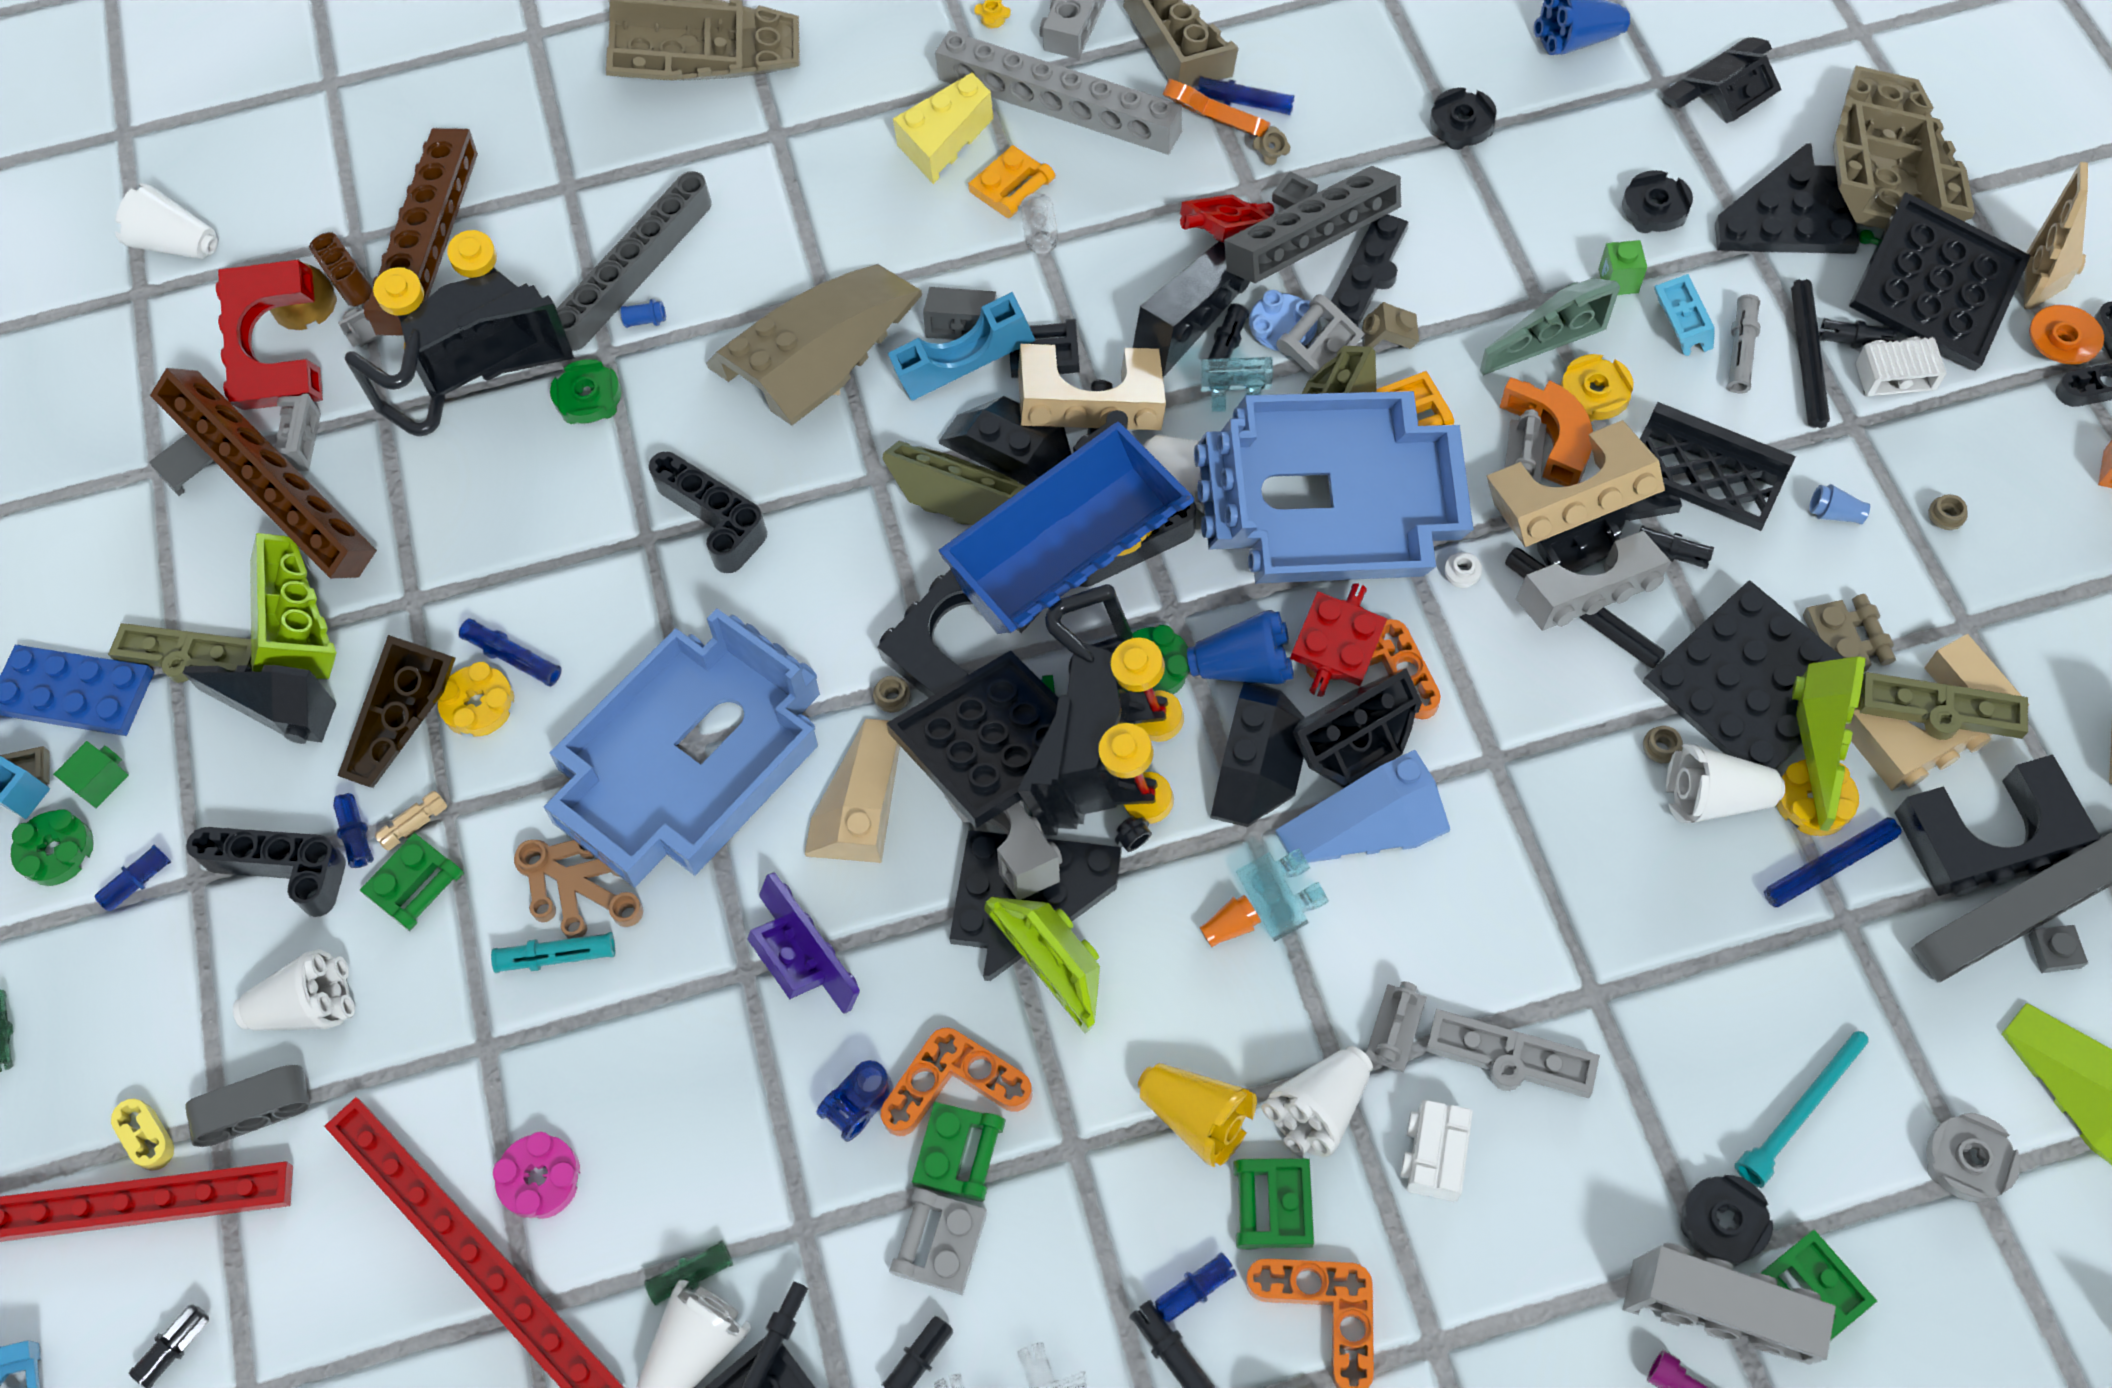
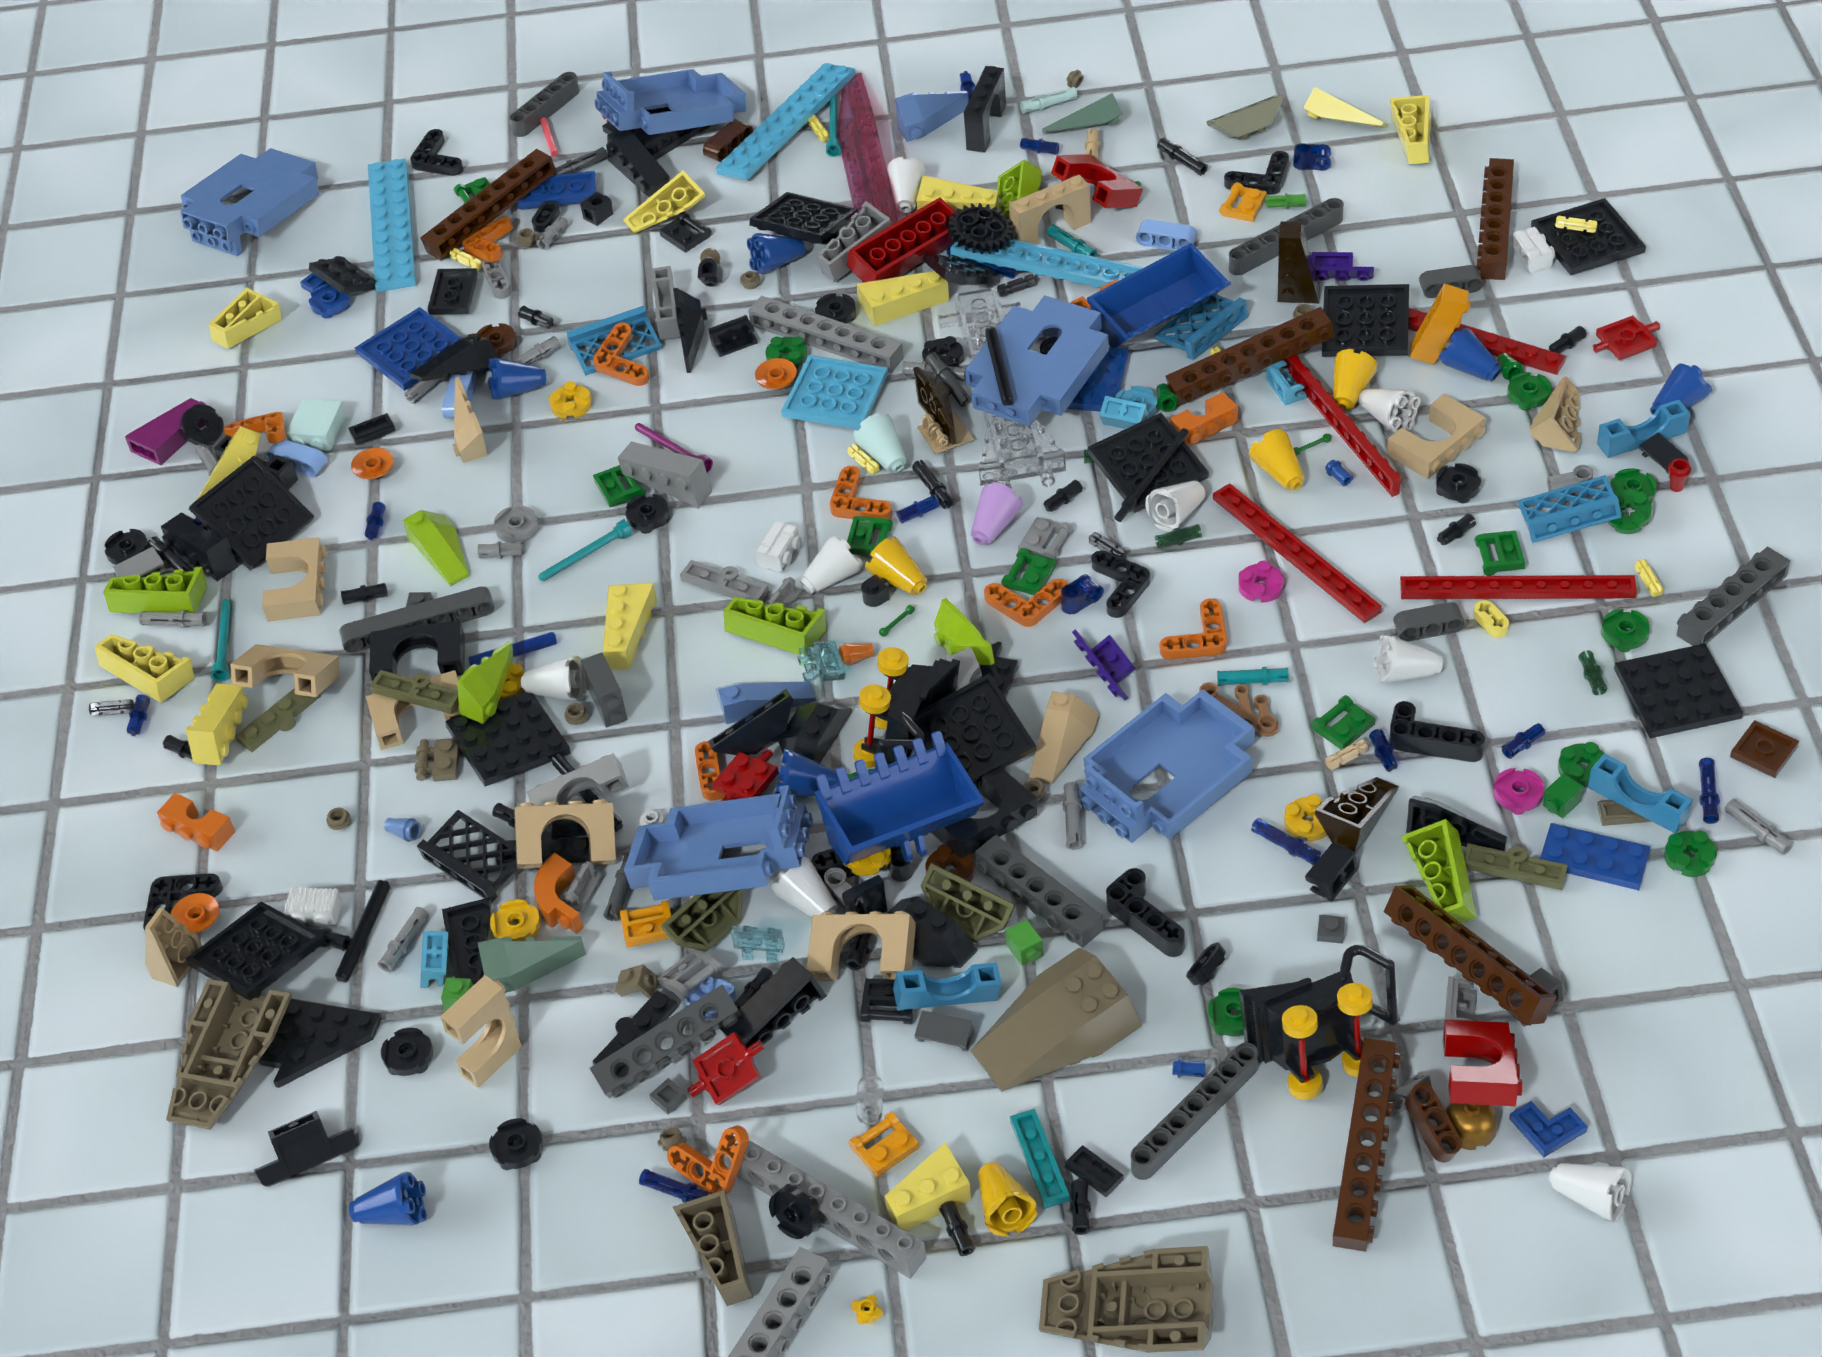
camera: 170 degrees left, 15 degrees down
none -> tan arch [440,975,522,1088]
none -> black wing [442,897,492,986]
none -> light grey axle [478,541,523,559]
none -> dark grey brick [581,652,628,728]
none -> light yellow wedge [603,583,657,670]
none -> dark grey pin [603,853,630,921]
none -> lime wedge [723,597,826,657]
none -> black plate [769,1184,819,1239]
none -> black plate [861,575,890,607]
none -> green hinge [879,605,915,637]
none -> black pin [939,1201,975,1256]
none -> lavender cone [971,482,1023,545]
none -> dark grey brick [975,835,1103,948]
none -> yellow cone [978,1162,1037,1237]
none -> bright green brick [1005,919,1043,966]
none -> teal plate [1010,1109,1070,1209]
none -> light grey pin [1062,782,1082,850]
none -> black plate [1065,1145,1124,1197]
none -> black pin [1069,1179,1091,1235]
none -> axle [1089,532,1127,559]
none -> black beam [1091,550,1150,618]
none -> orange beam [1159,598,1227,659]
none -> black plate [1186,942,1226,985]
none -> black hinge [1305,843,1358,902]
none -> dark grey plate [1317,915,1345,944]
none -> green plate [1474,530,1525,576]
none -> dark pink plate [1493,768,1544,815]
none -> blue plate [1509,1101,1588,1158]

